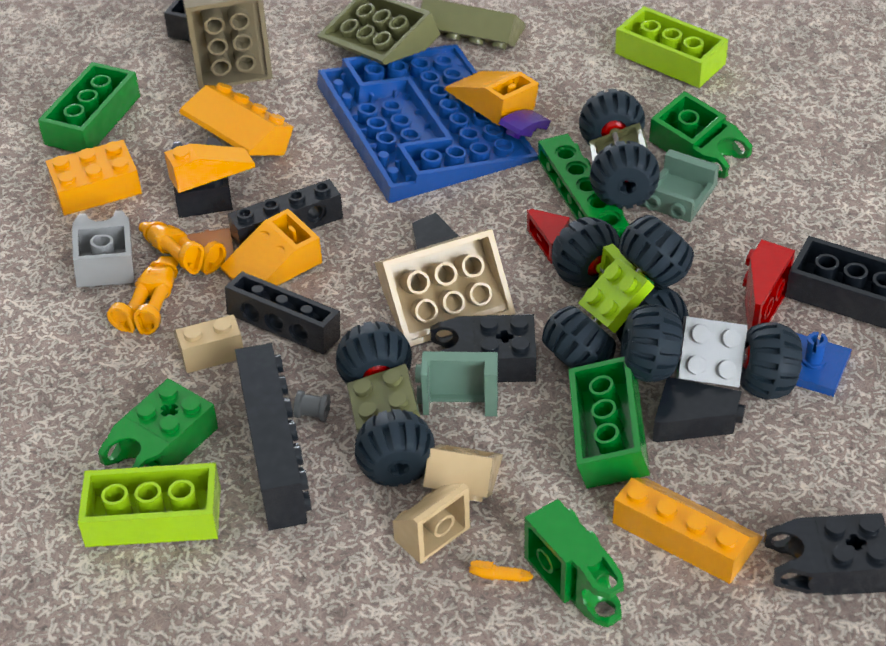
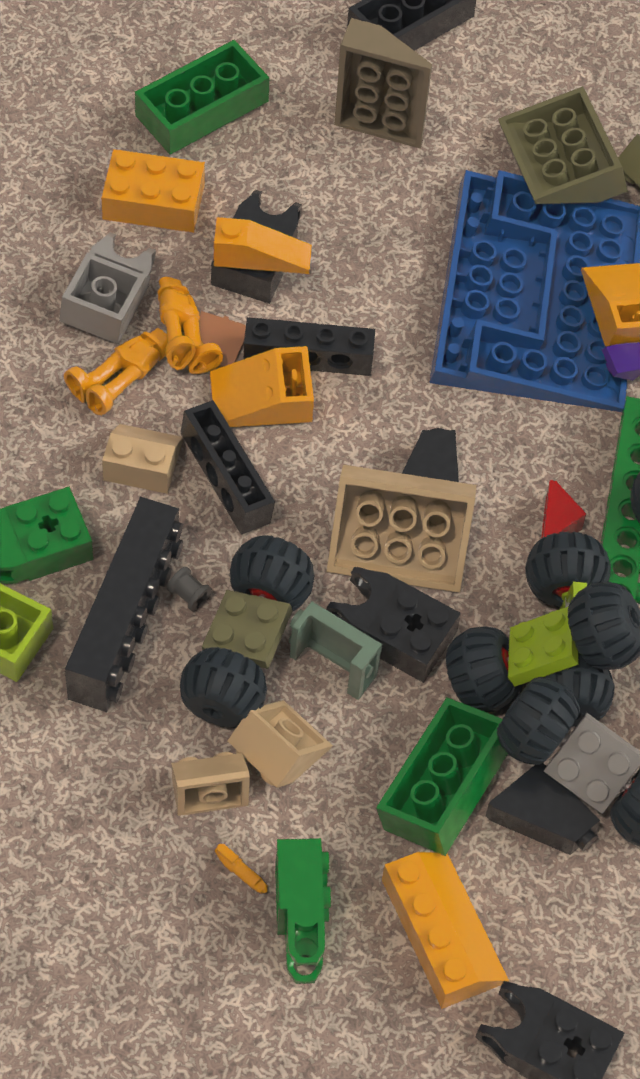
camera: 25 degrees right, 15 degrees up
light orange slope [179,83,294,156] -> none

